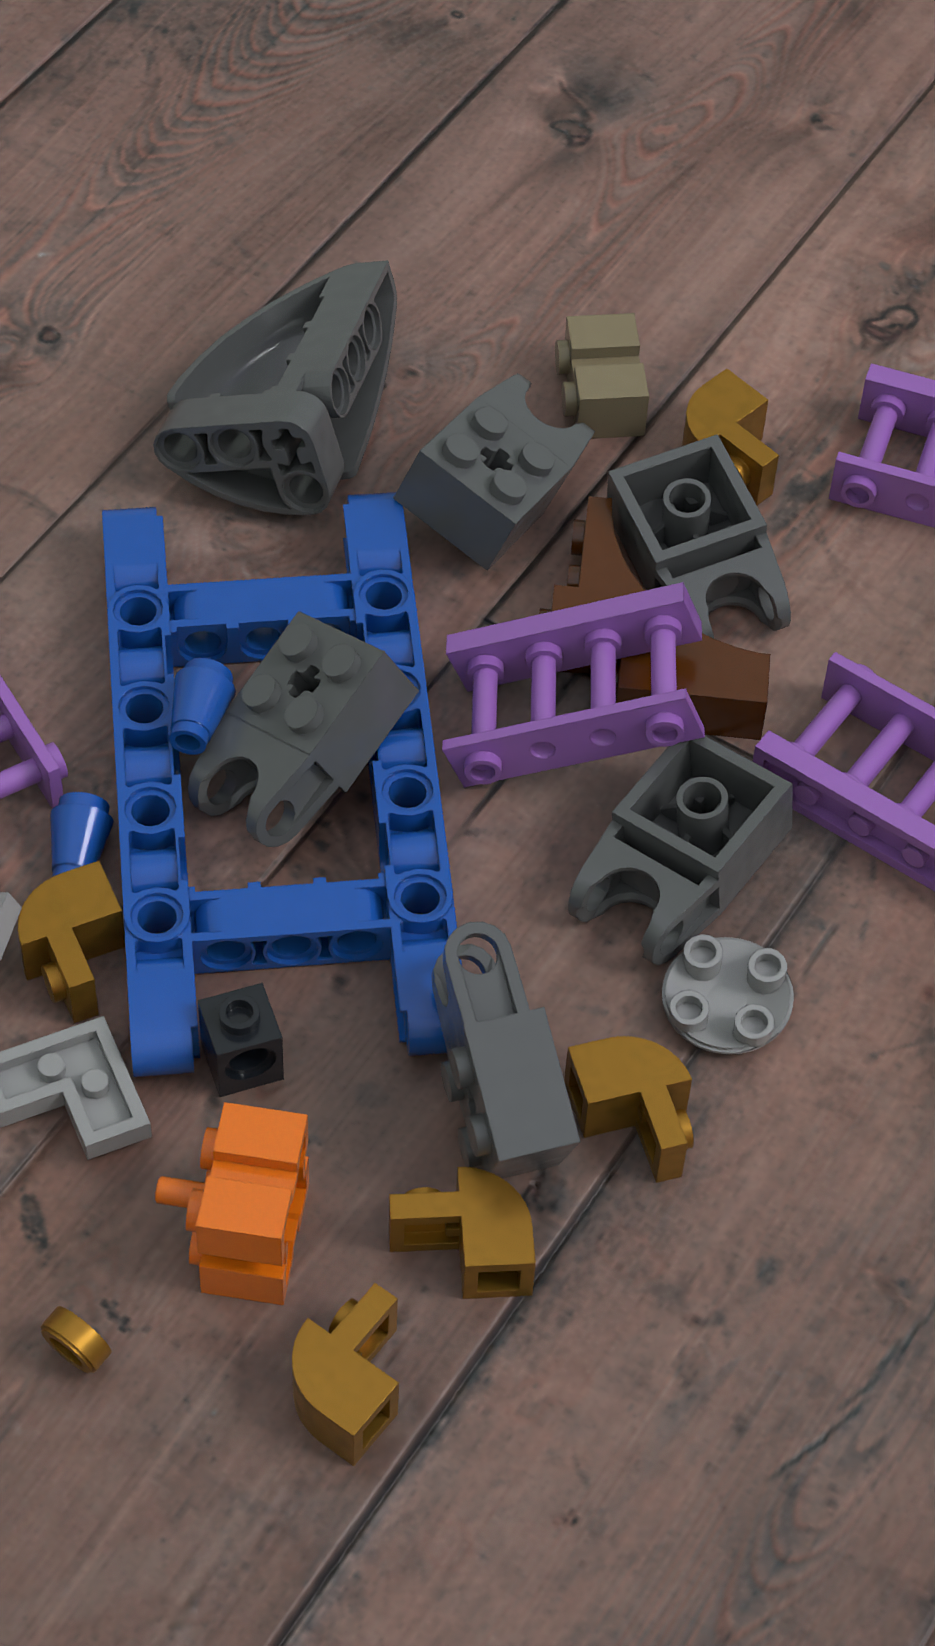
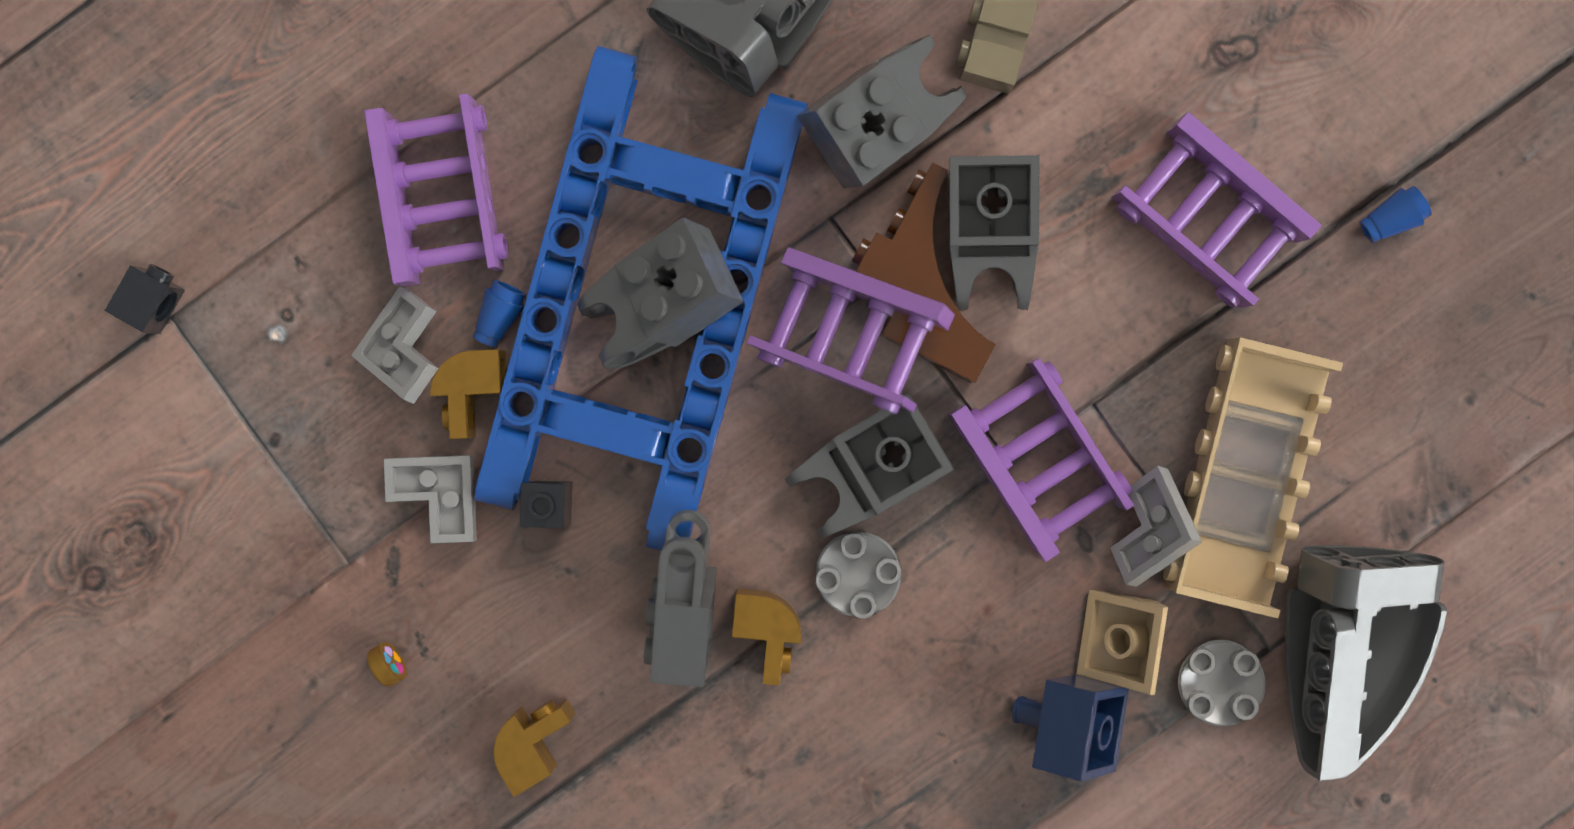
camera: 25 degrees right, 35 degrees up
orange brick [155,1102,309,1305] -> none
blue cone [169,658,236,755] -> none
pearl gold brick [389,1167,536,1299] -> none
pearl gold brick [682,368,779,505] -> none

